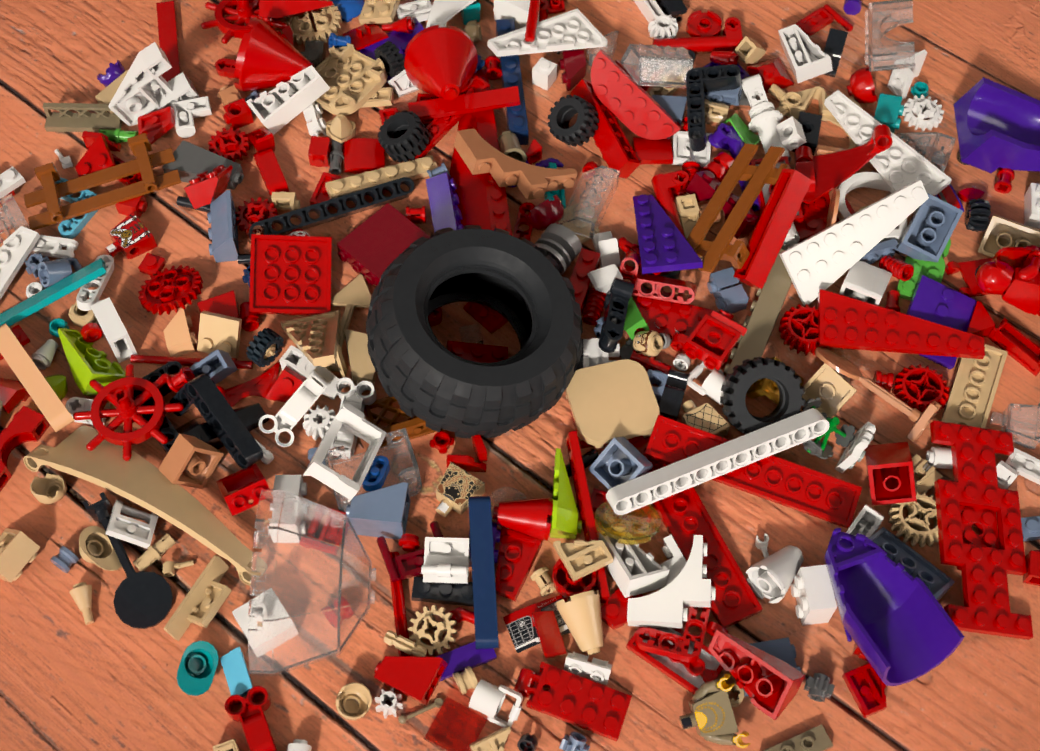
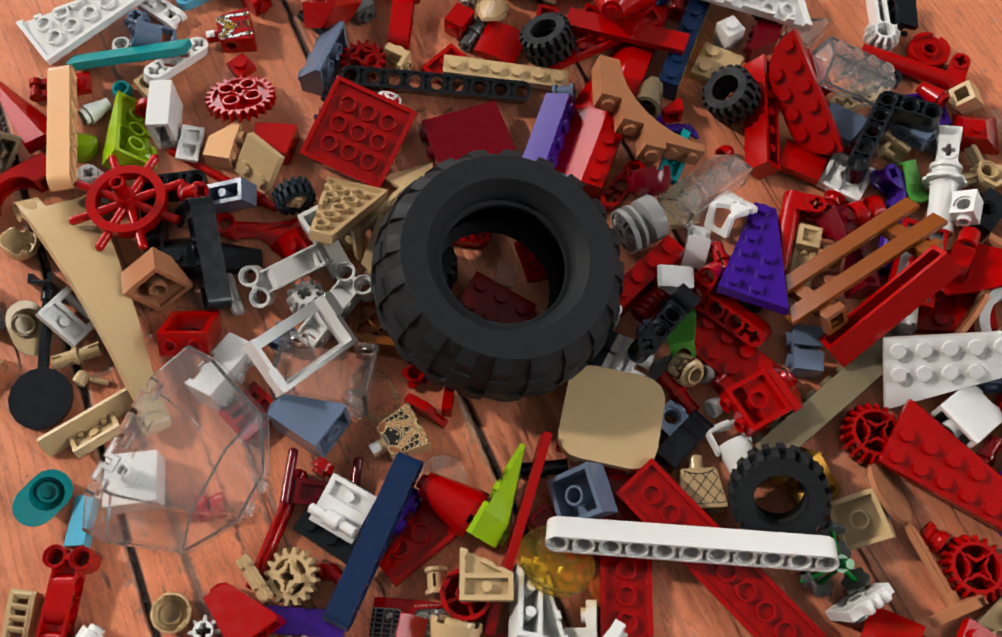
camera: 25 degrees right, 5 degrees up
red cone [240,302,260,332] -> none
blue plate [362,455,390,492] -> none
red bush [406,206,426,223] -> none
none -> white slope [175,124,205,163]
none -> tan plate [689,42,744,83]
none -> white piece [704,192,758,238]

